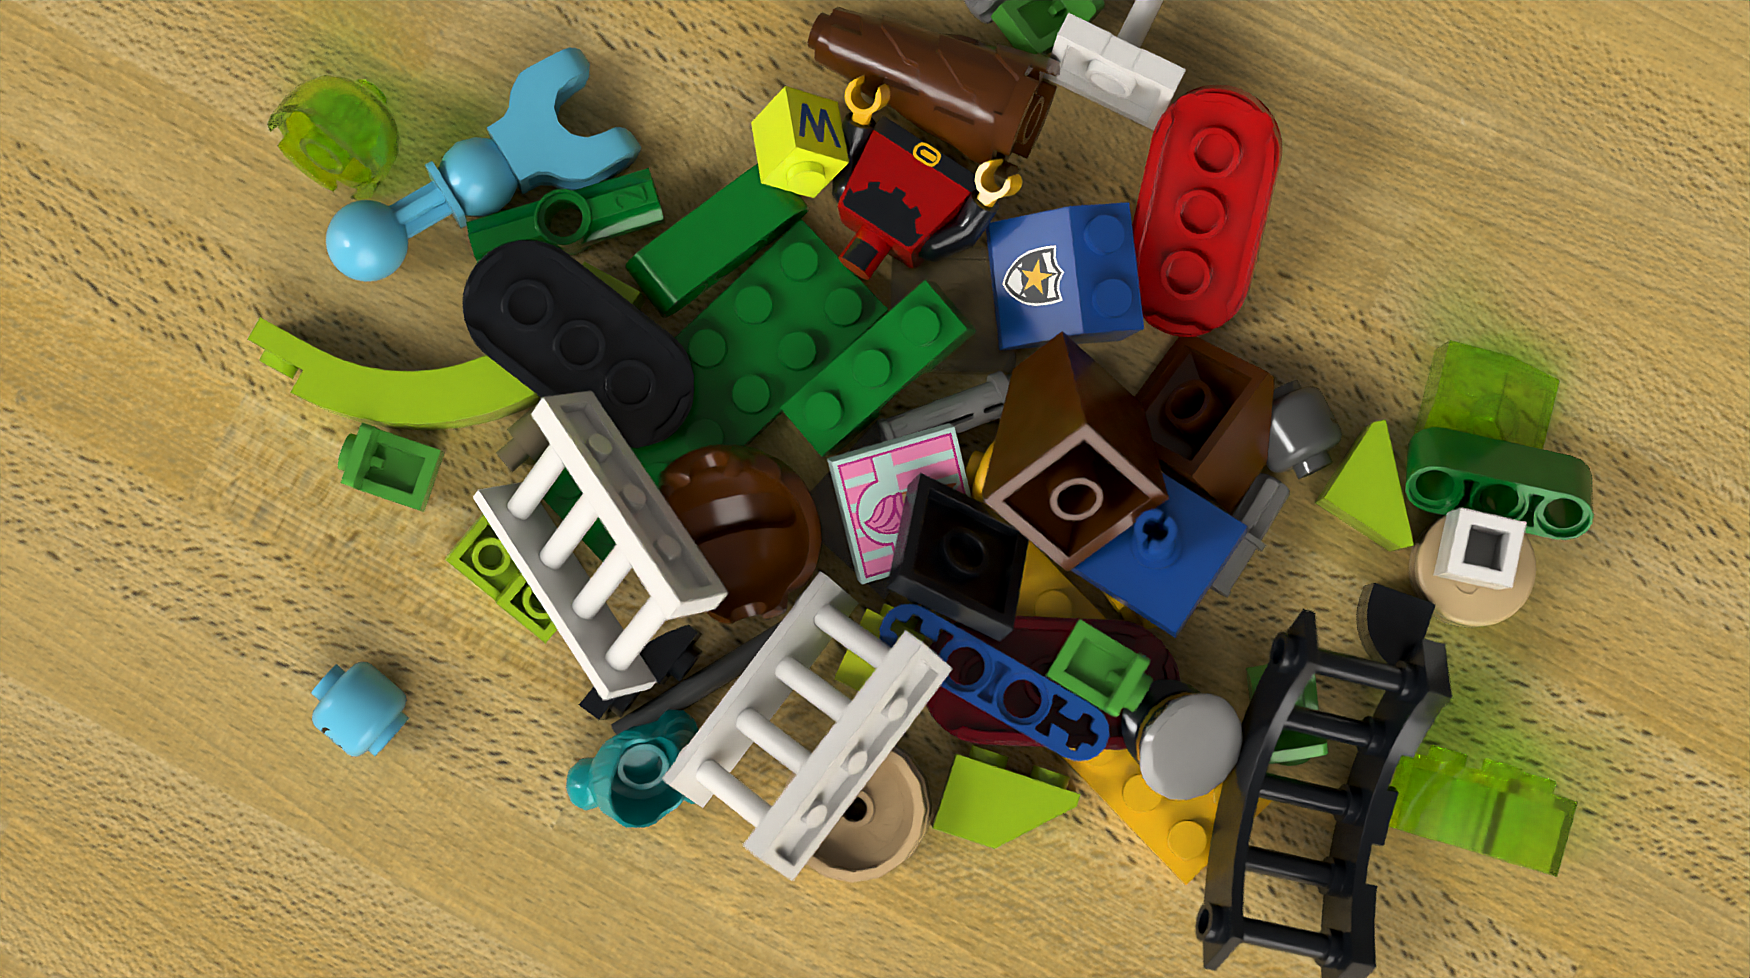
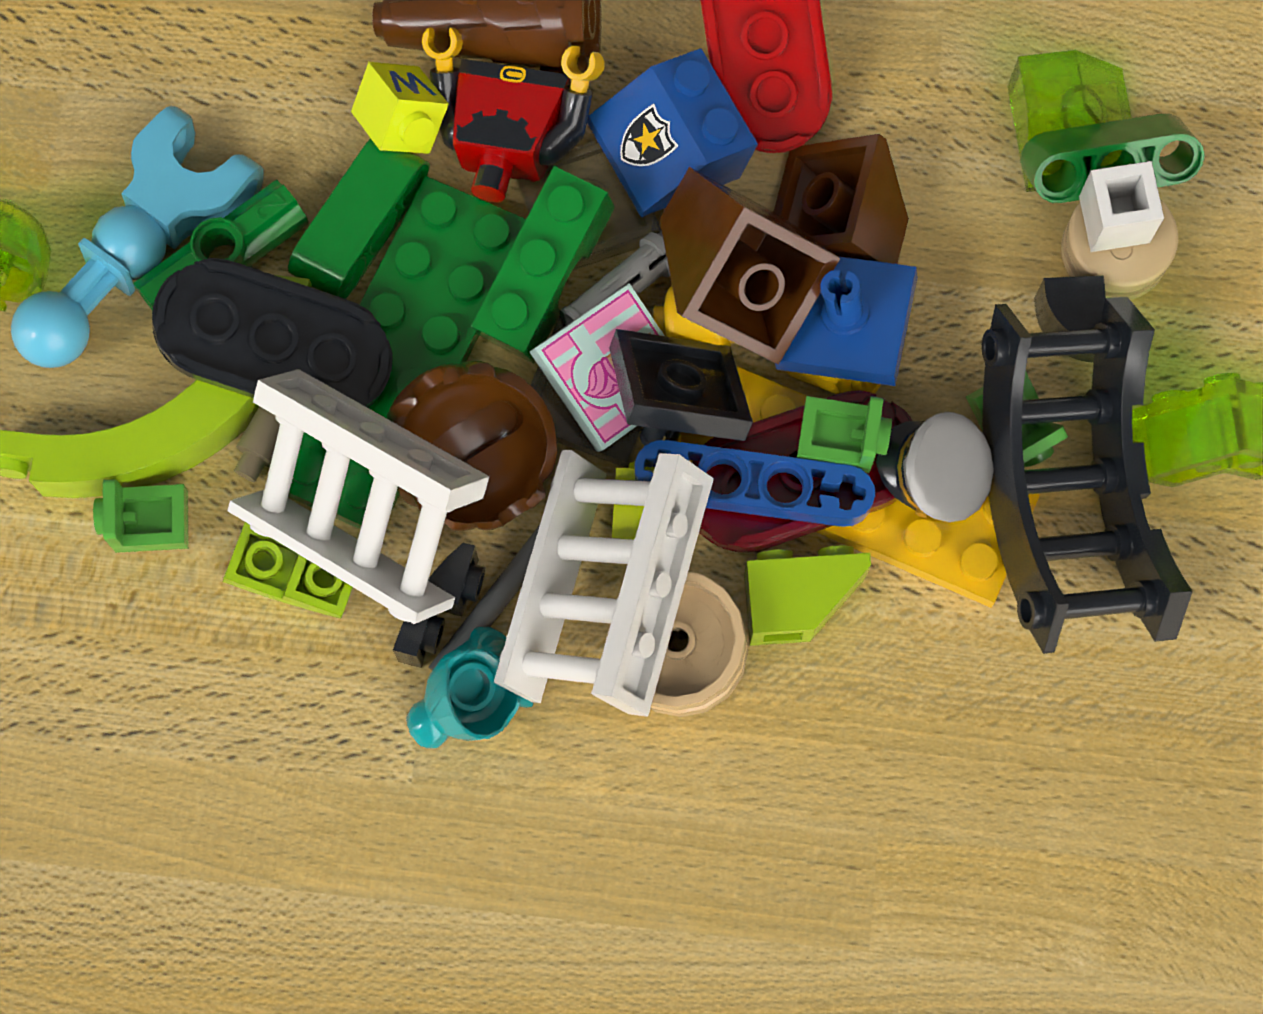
camera: 25 degrees left, 10 degrees down
medium azure head [311,662,409,757] -> none
light grey axle [1210,473,1290,598] -> none
dark grey head [1266,380,1342,479] -> none
lime slope [1315,419,1414,552] -> none

